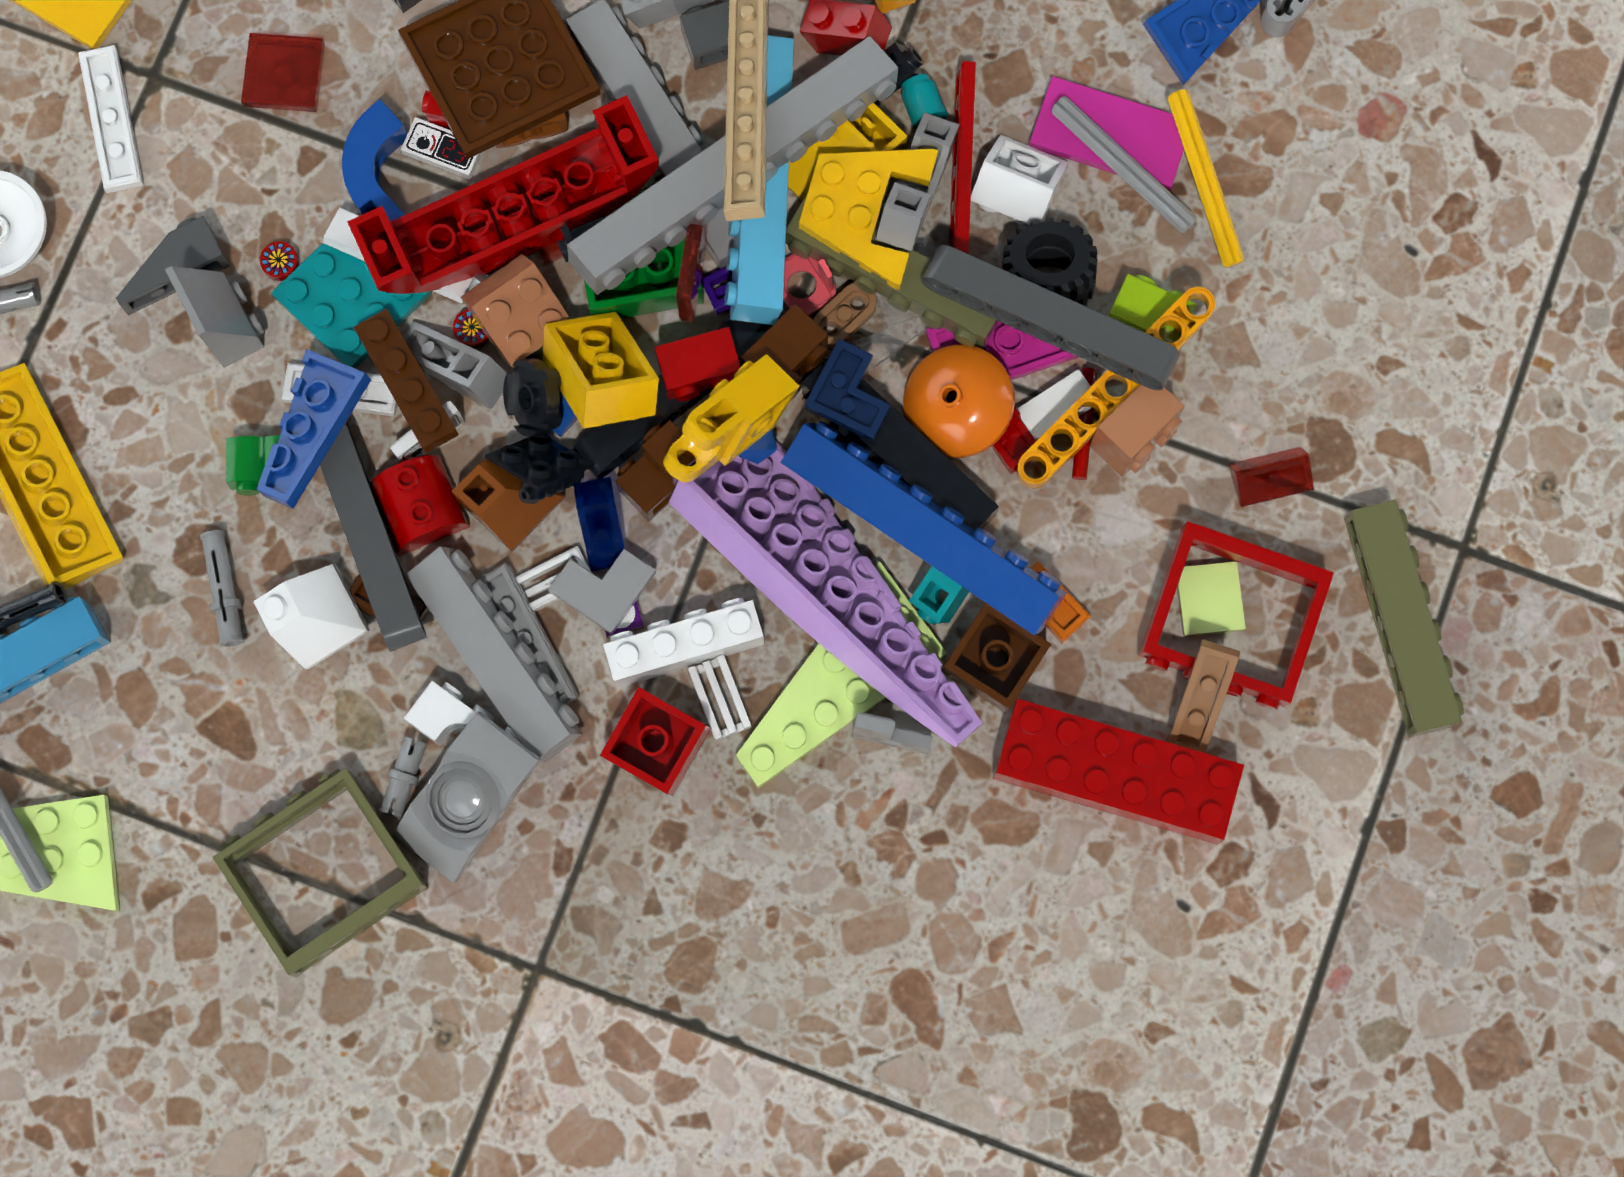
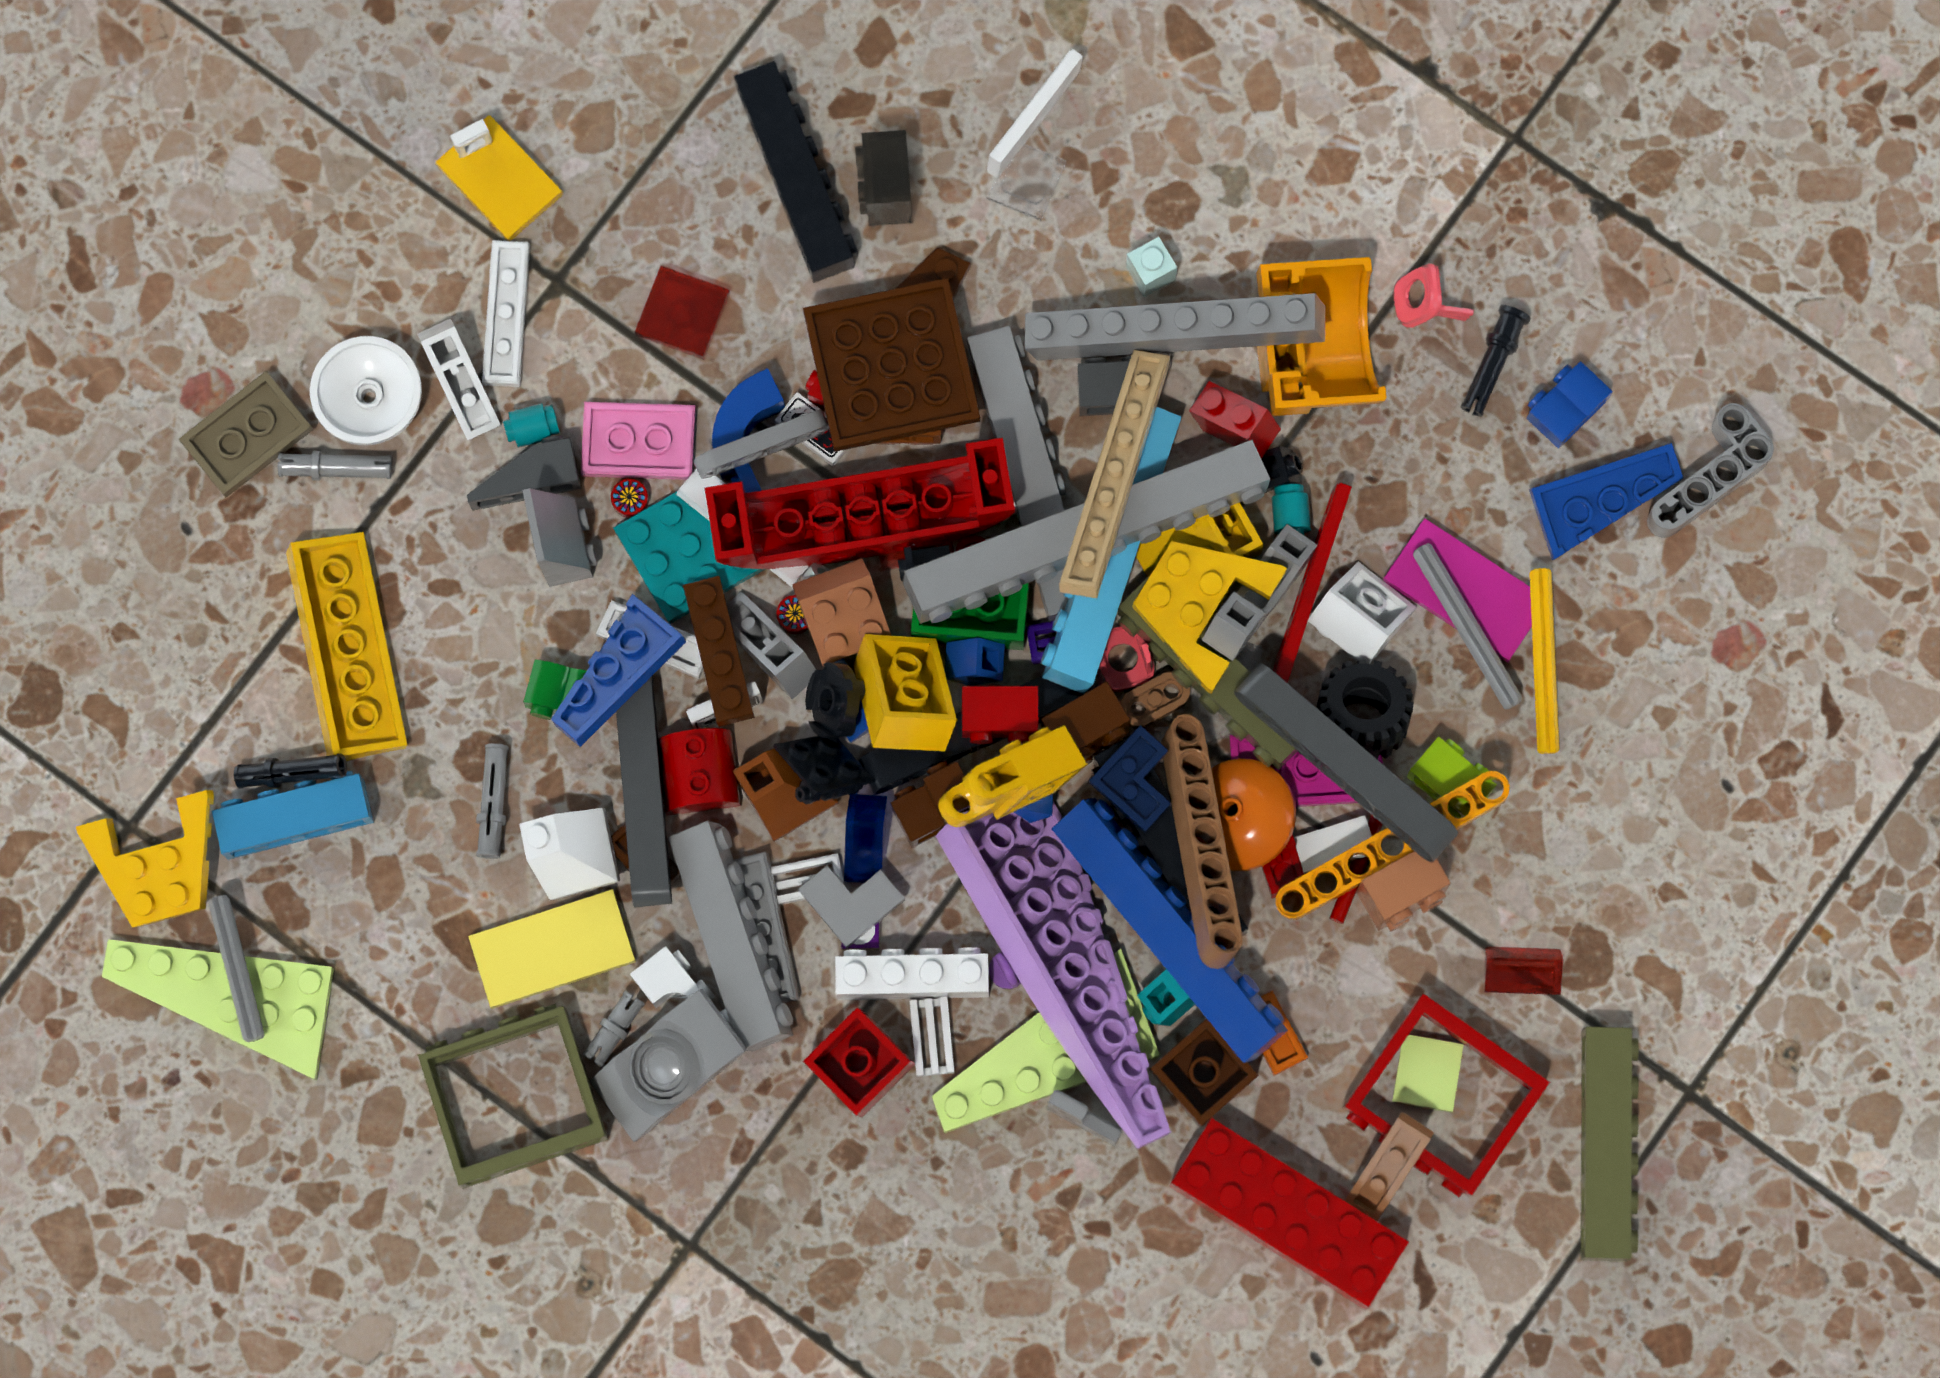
camera: 20 degrees right, 0 degrees up
clear red tile [676,224,706,323] -> none
none -> white slope [417,318,501,441]
none -> light yellow tile [468,889,636,1009]
none -> teal brick [503,403,560,448]
none -> bright pink tile [581,402,696,480]
none -> light grey beam [693,410,829,479]
none -> blue brick [945,638,1005,686]
none -> medium lavender tile [989,952,1021,989]
none -> medium nougat beam [1161,714,1243,969]

